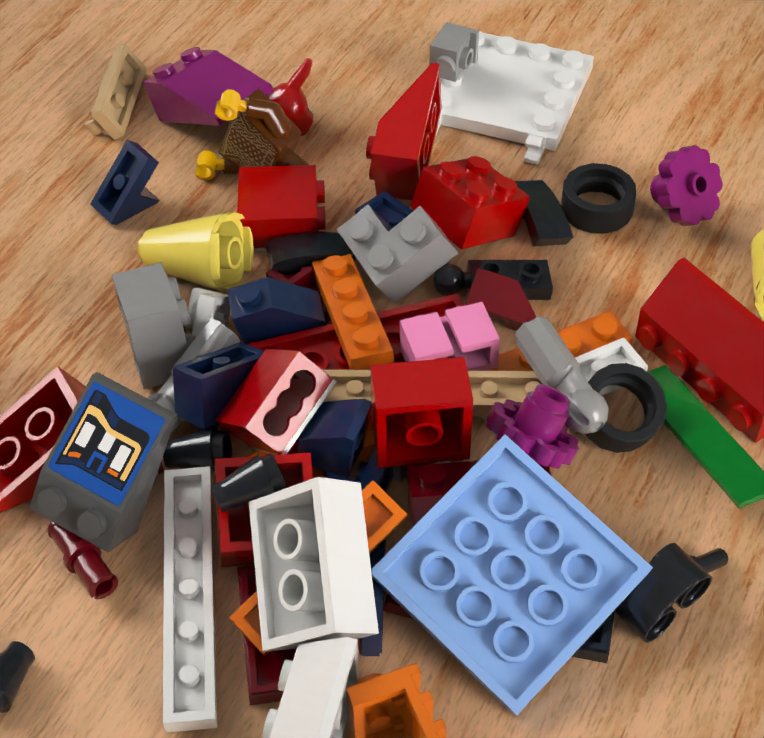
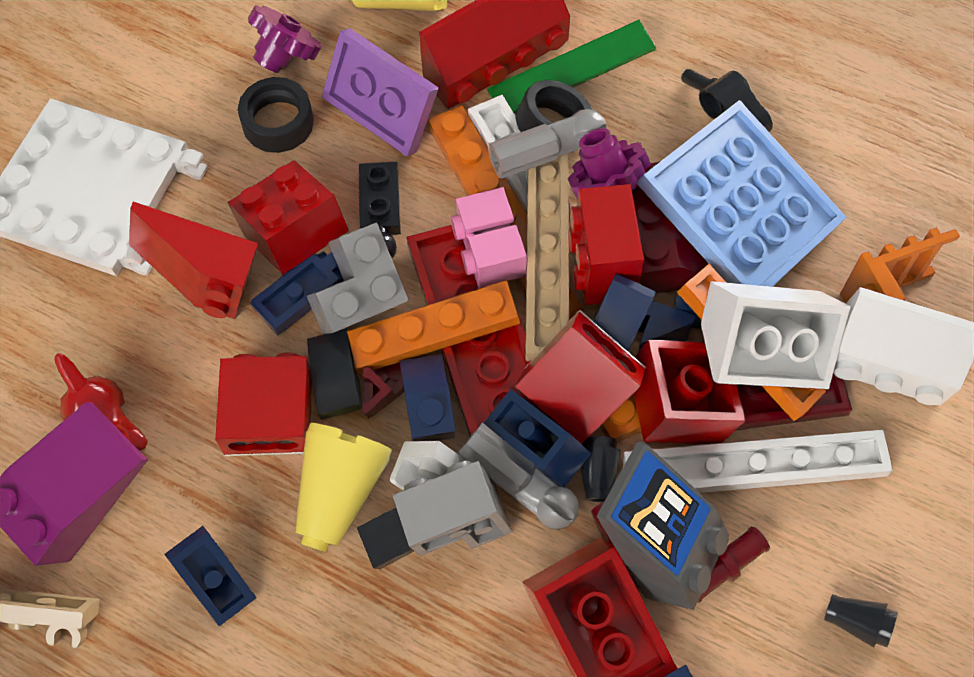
camera: 90 degrees left, 15 degrees up
reddish brown torso [195,88,309,180] -> none
black cone [211,453,288,512] -> none
light grey brick [429,22,479,82] -> none
dark red slope [465,268,536,331] -> none
black slope [515,180,573,246] -> none
none -> medium lavender plate [322,28,439,157]

